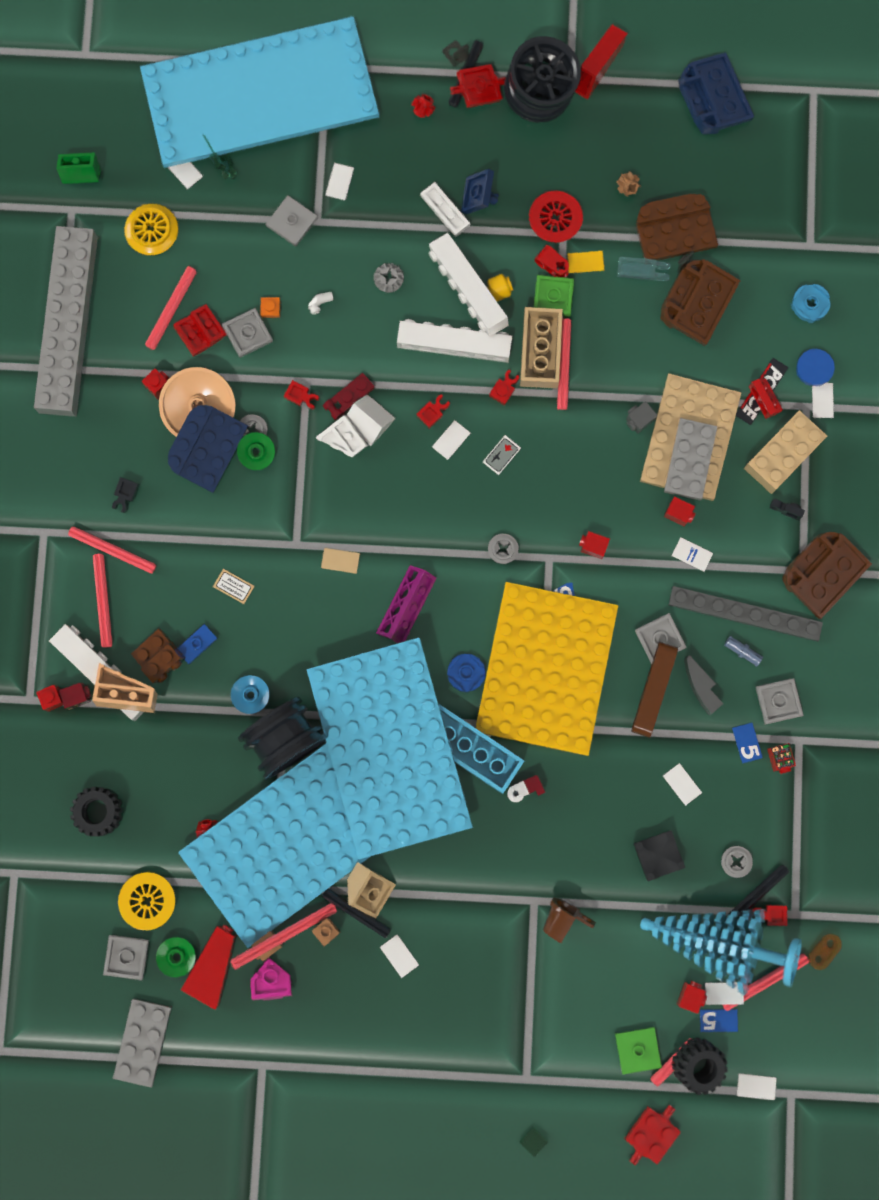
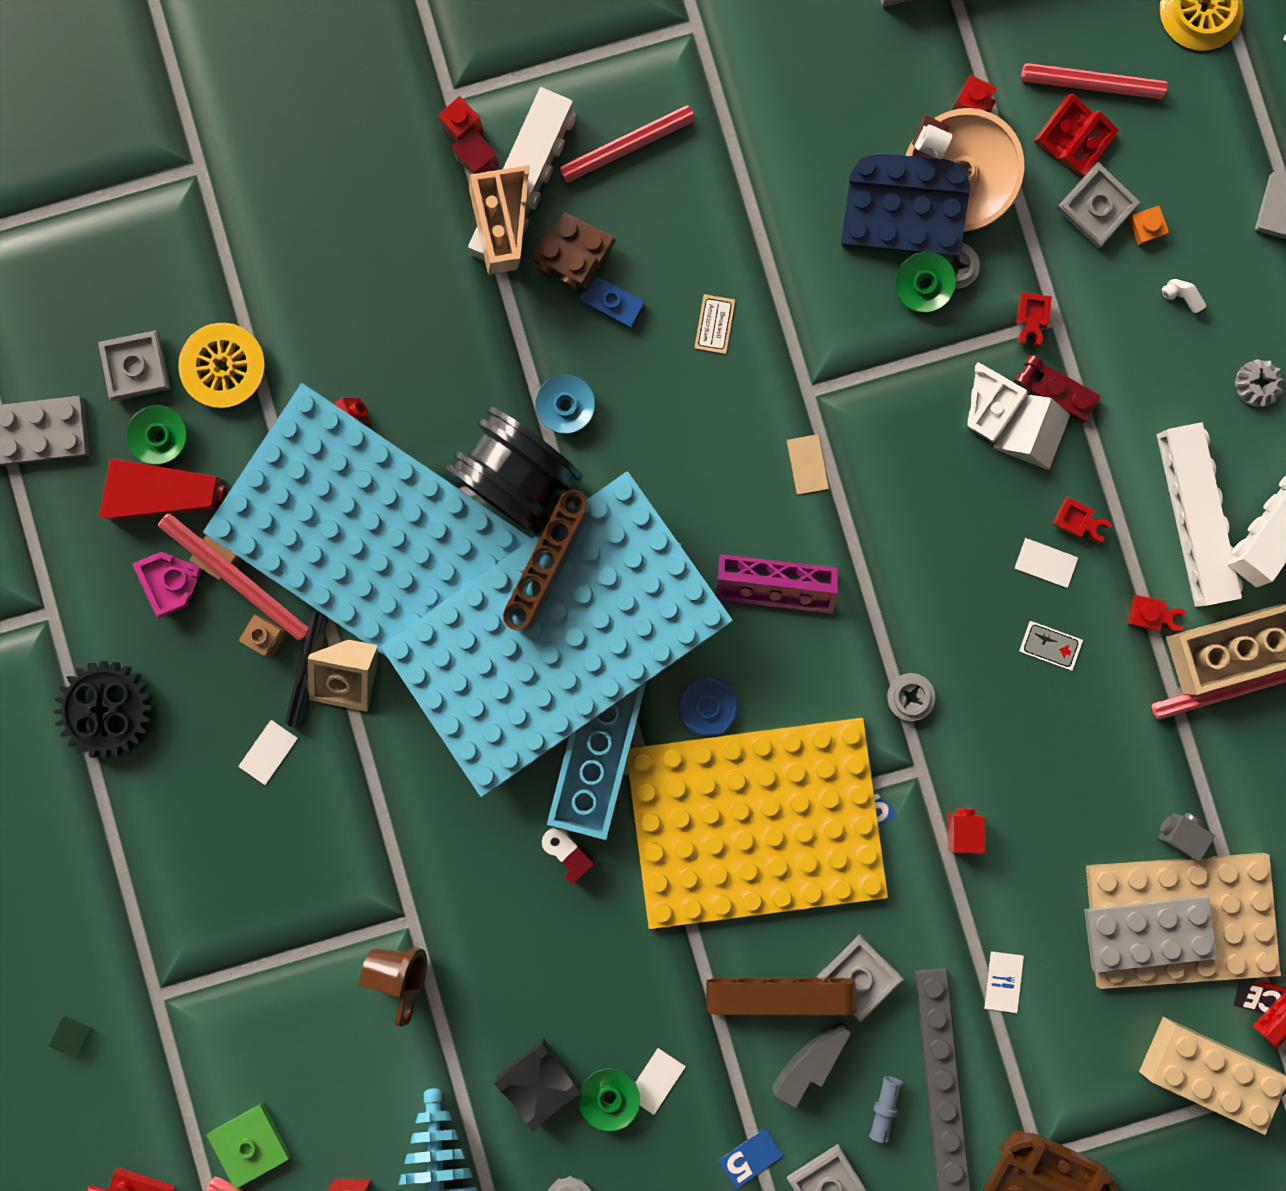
camera: 70 degrees right, 5 degrees up
coral axle [68,526,156,574] -> none
black tyre [70,787,124,836] -> none
black plate [112,477,140,513] -> none
red brick [664,496,696,526] -> none
black plate [769,499,805,521] -> none
none -> black gear [54,661,156,759]
none -> reddish brown beam [503,490,591,632]
none -> green dish [579,1068,640,1131]
none -> white leg [912,115,952,160]

